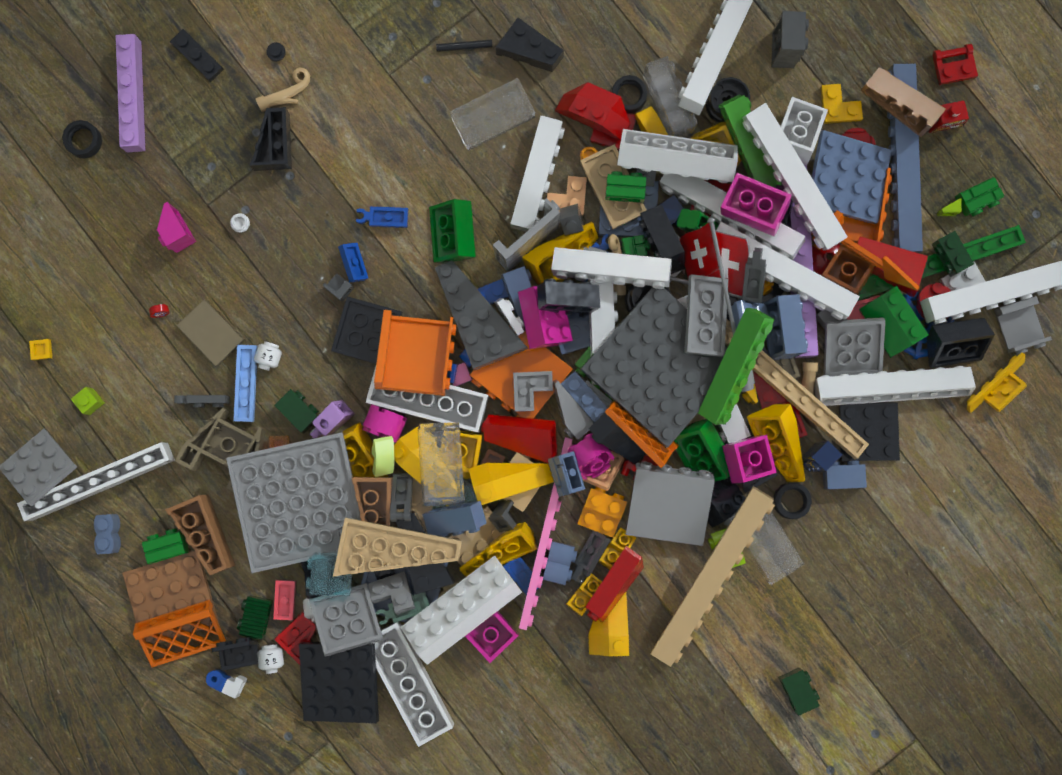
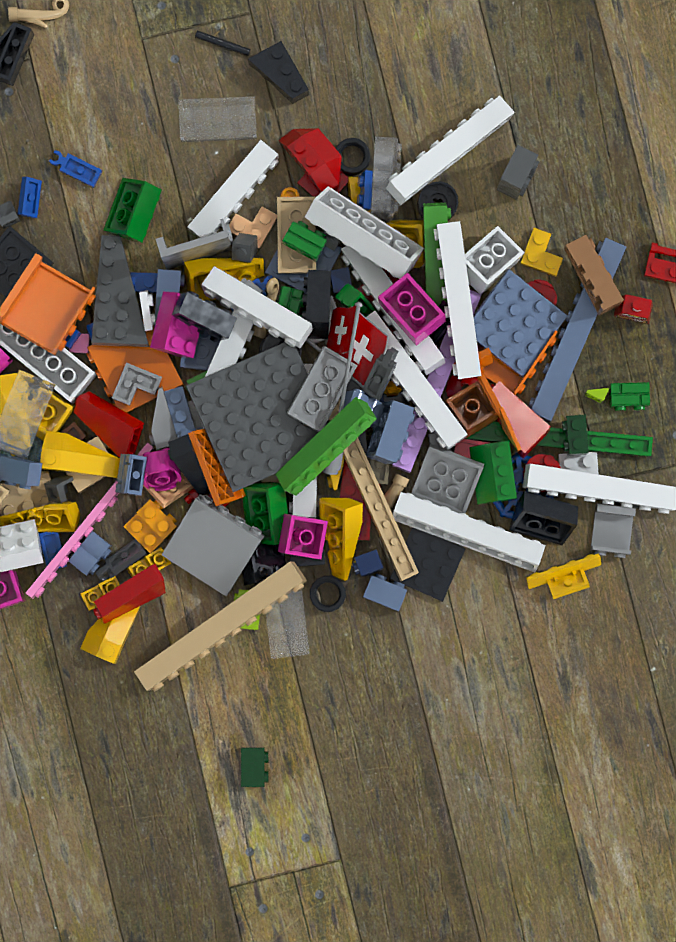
camera: 20 degrees right, 0 degrees up
none -> blue plate [357,170,373,211]

